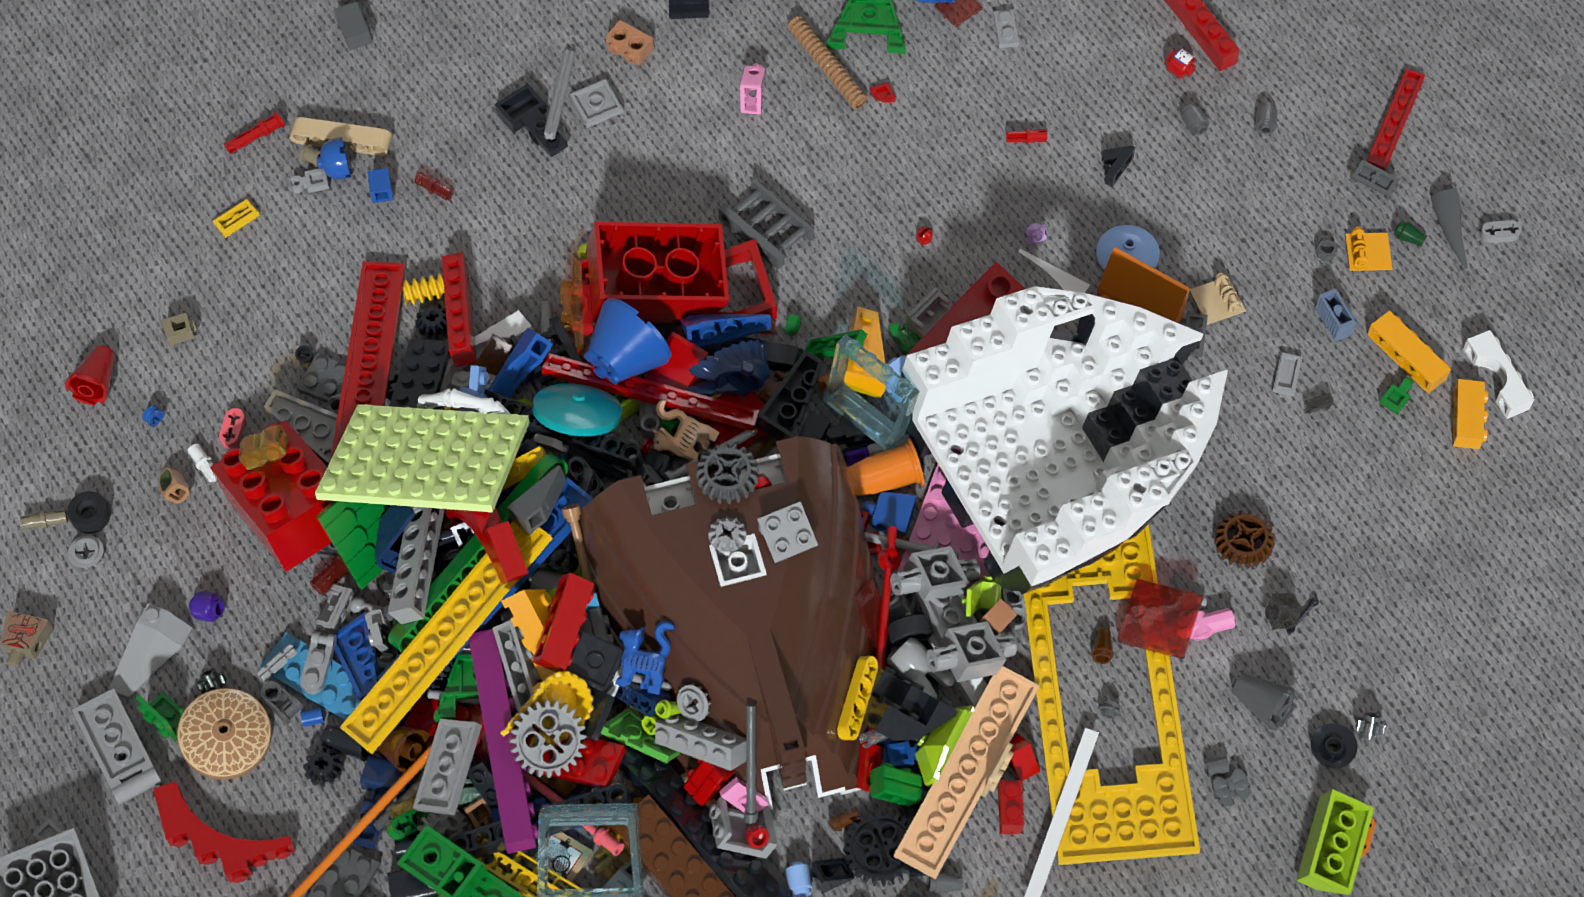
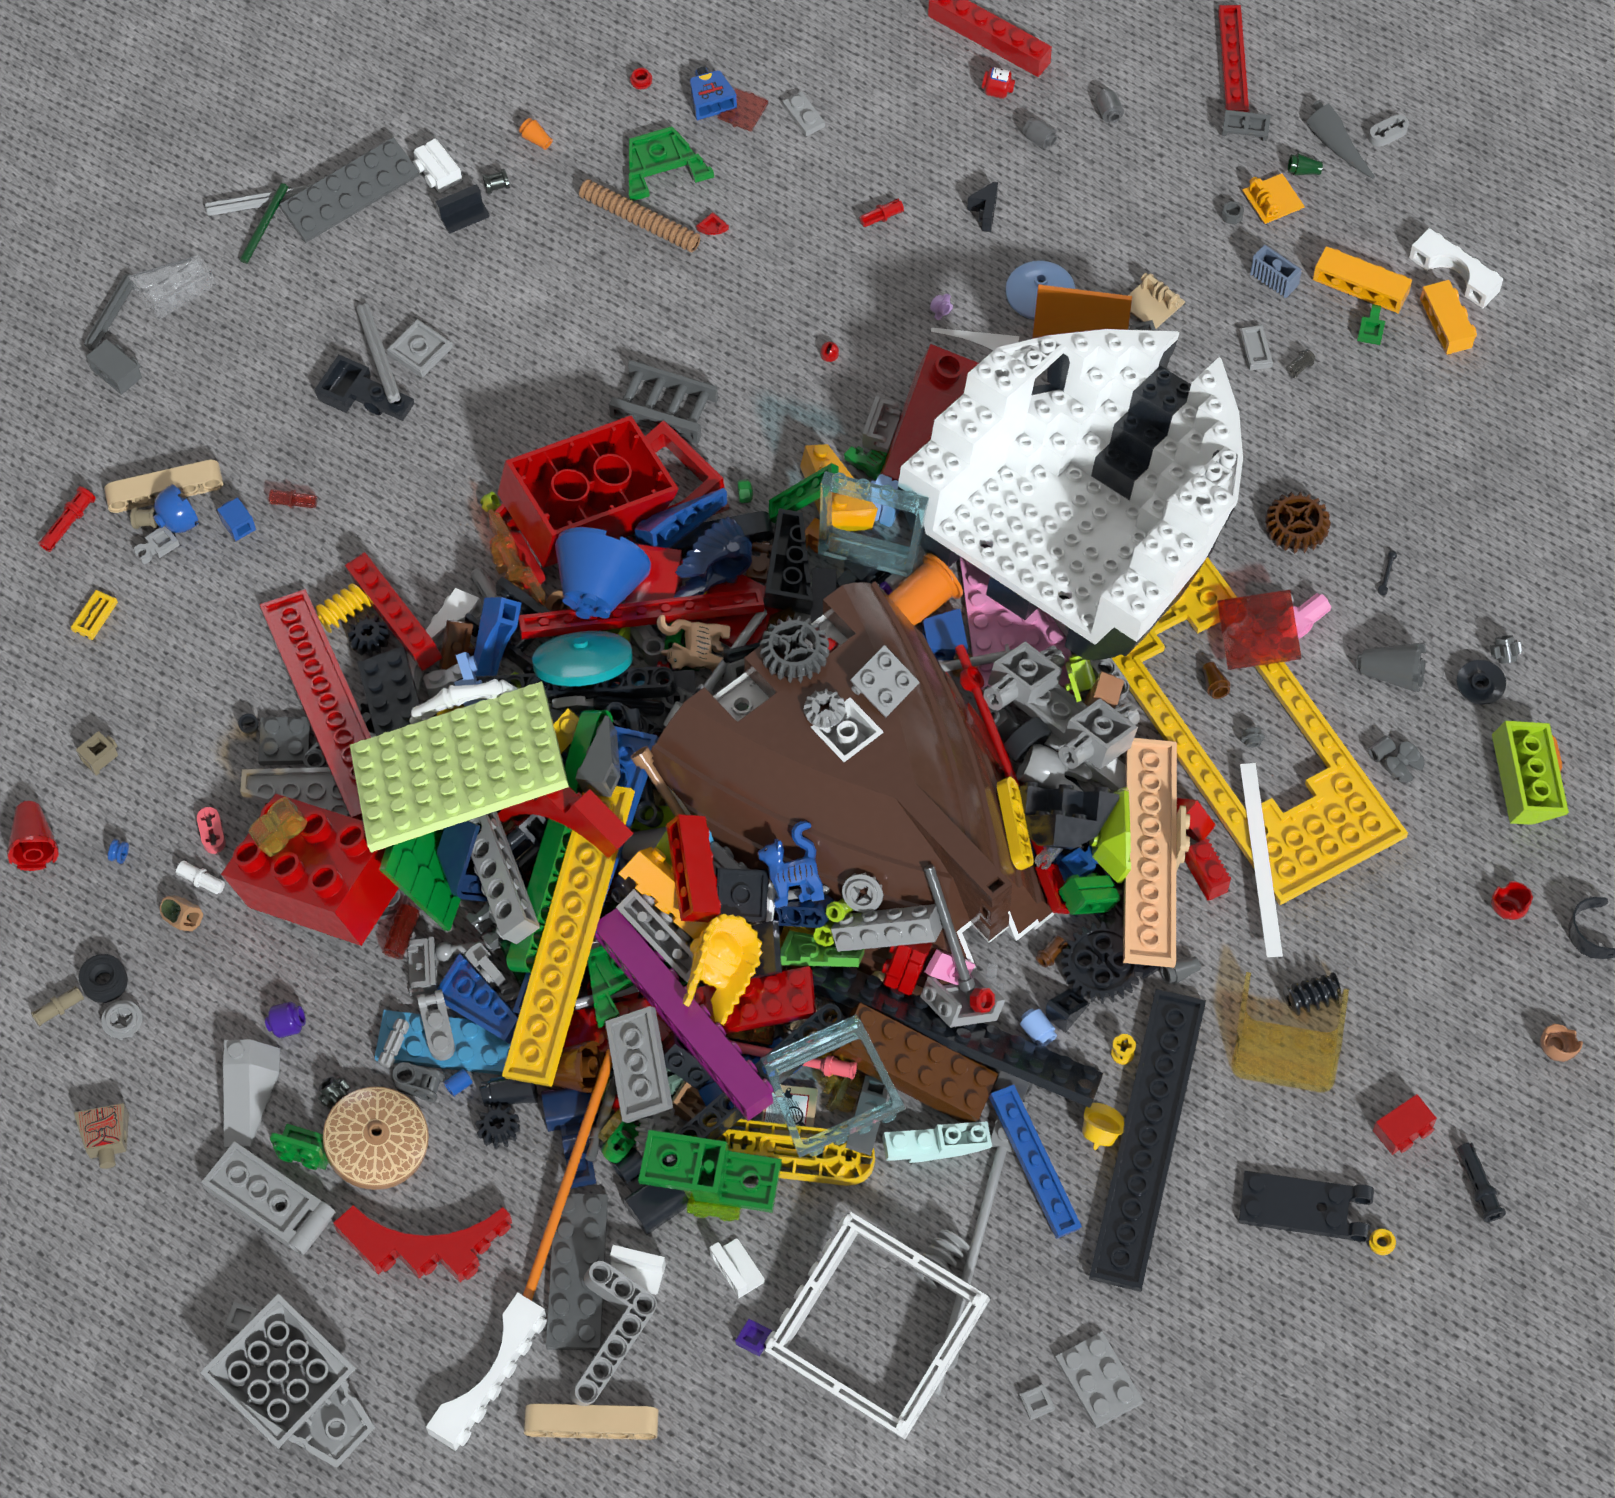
camera: 25 degrees left, 0 degrees up
light grey gear [508,699,587,778] -> none
nougat brick [606,20,654,66] -> none
bright pink torso [740,64,765,114] -> none
clear smoke brick [1265,593,1301,629] -> none

